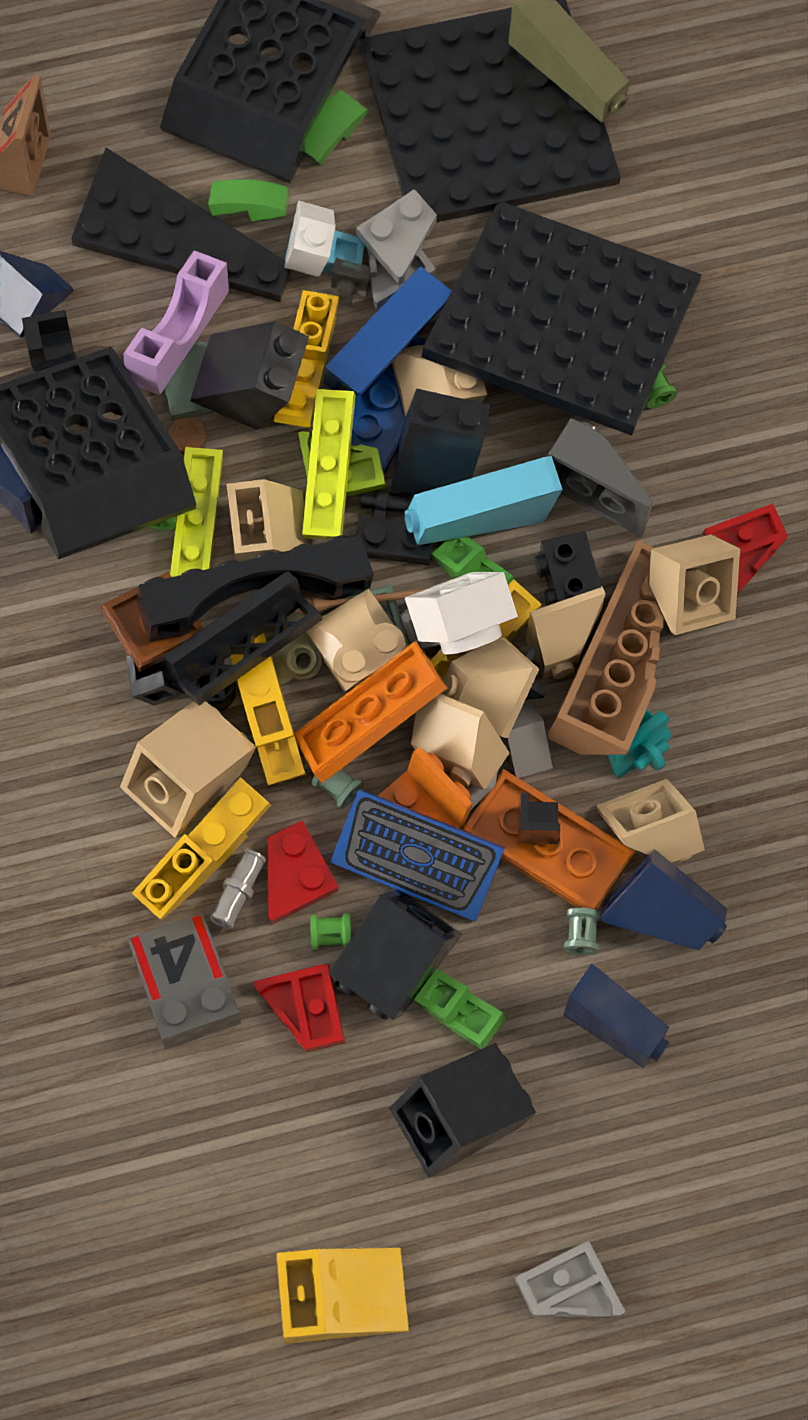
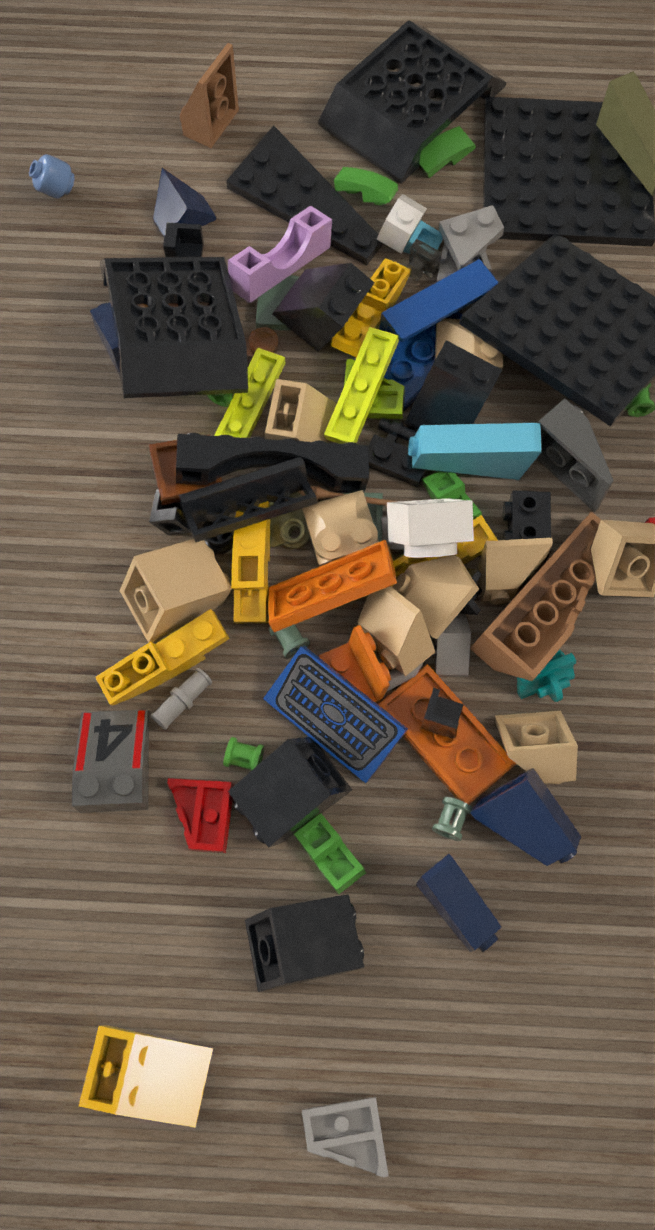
camera: 20 degrees right, 0 degrees up
red wing [267,820,339,925] -> none

